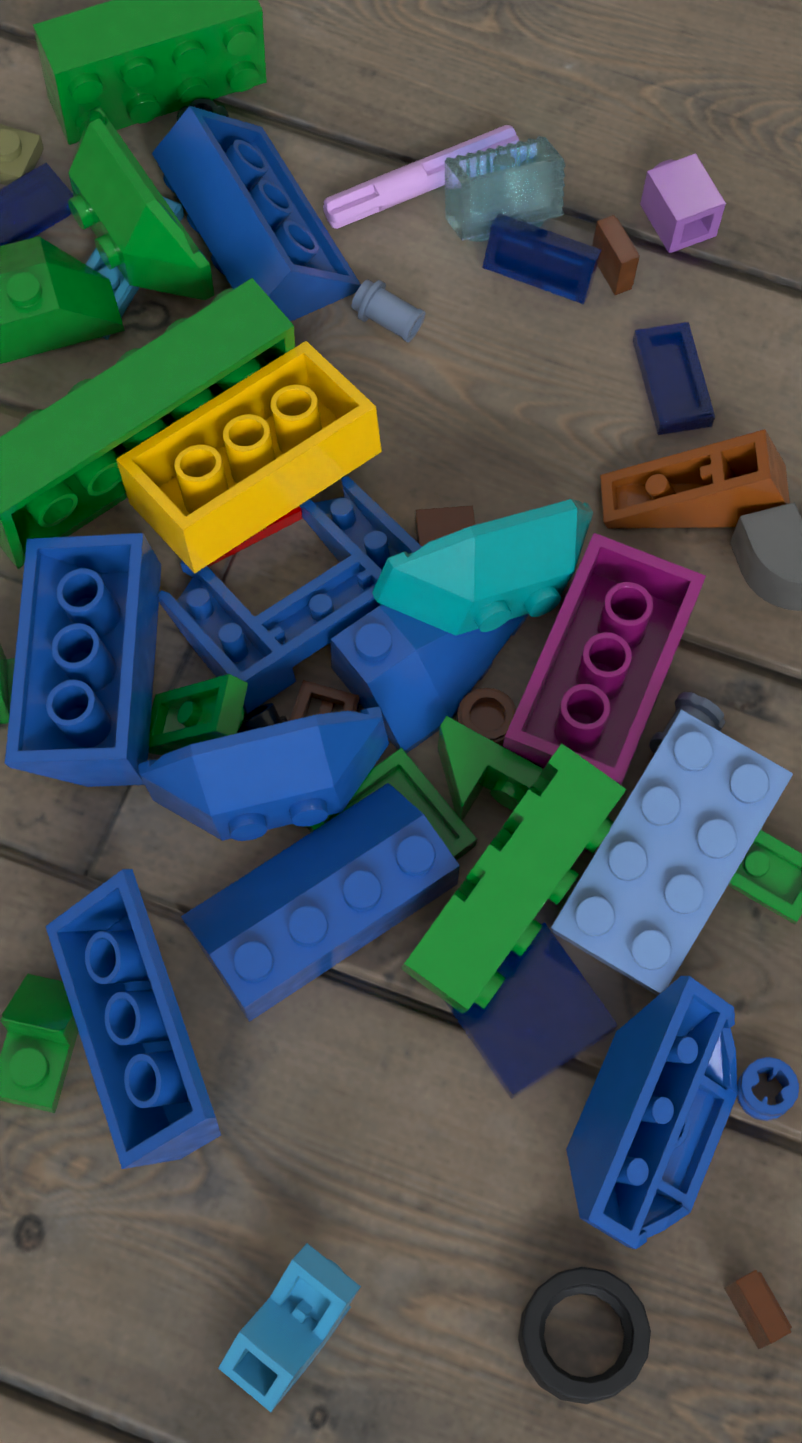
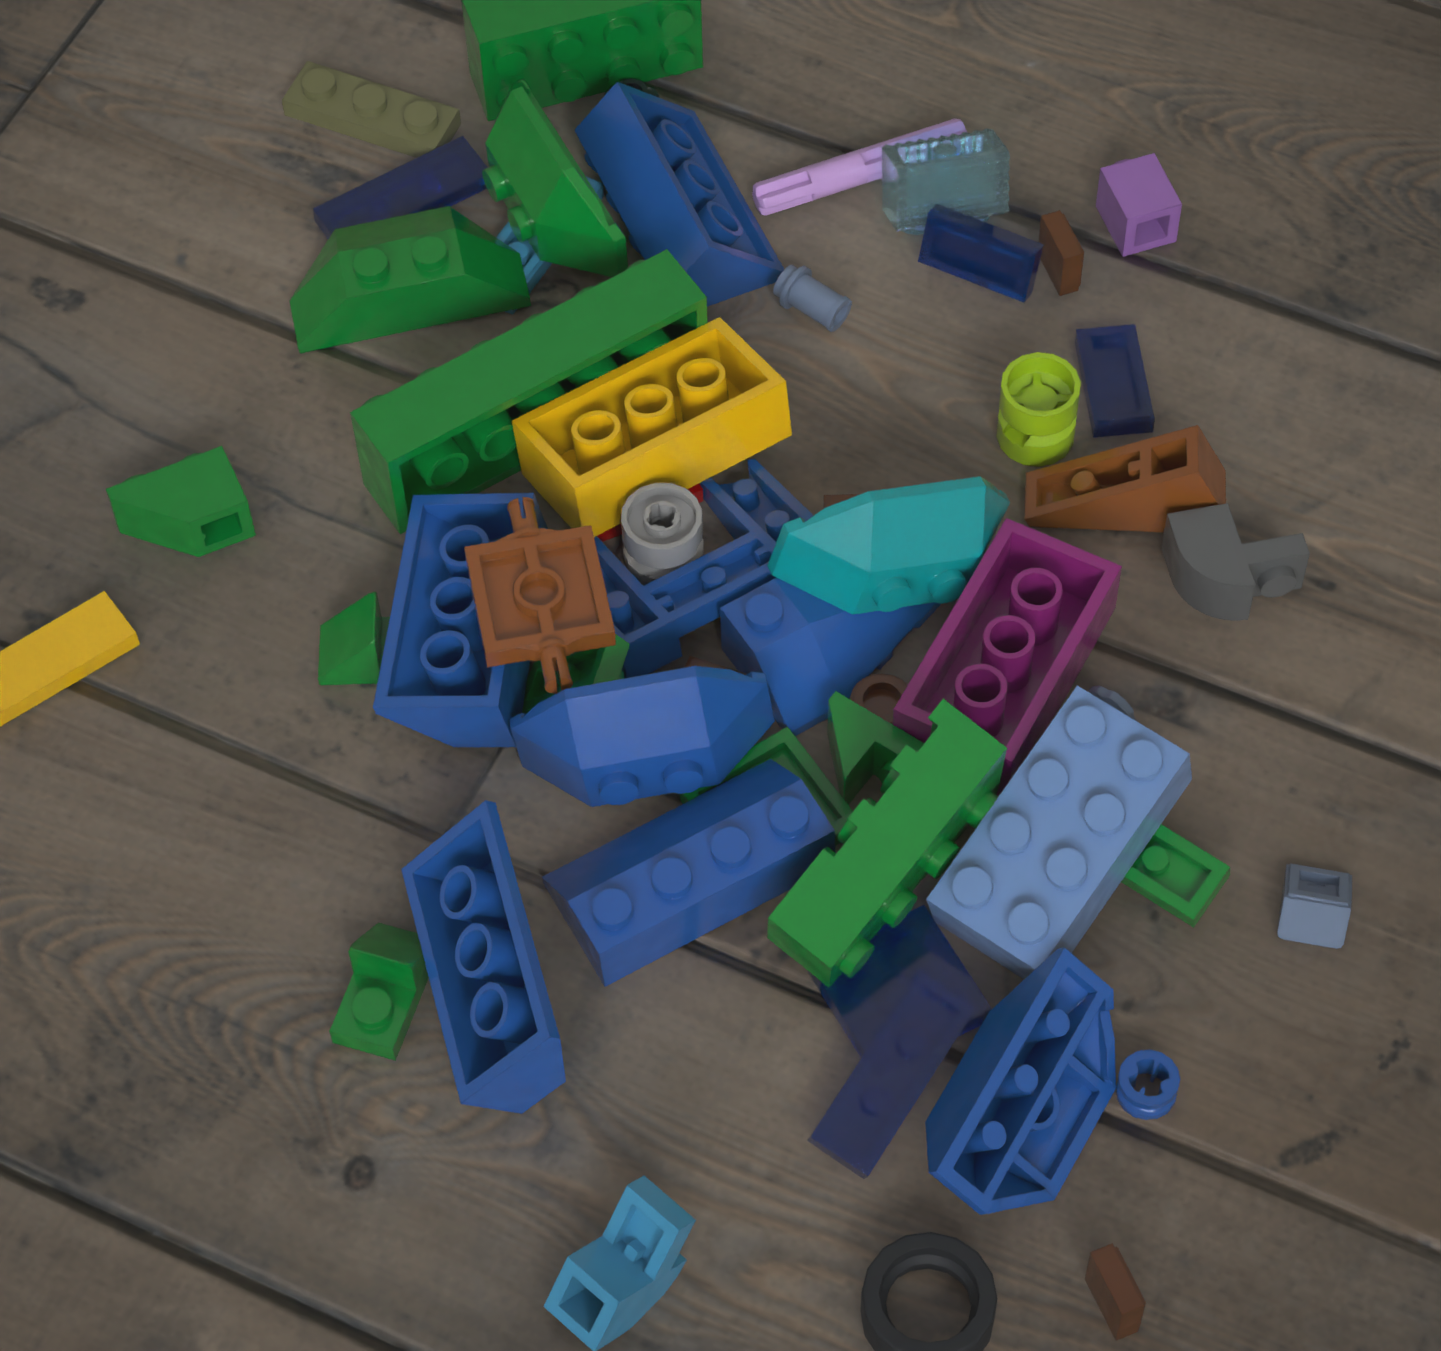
camera: 10 degrees right, 10 degrees down
none -> dark orange plate [464,497,616,694]
none -> light grey wheel [621,483,704,586]
none -> clear blue tile [807,968,977,1179]
none -> lime wheel [996,352,1081,467]

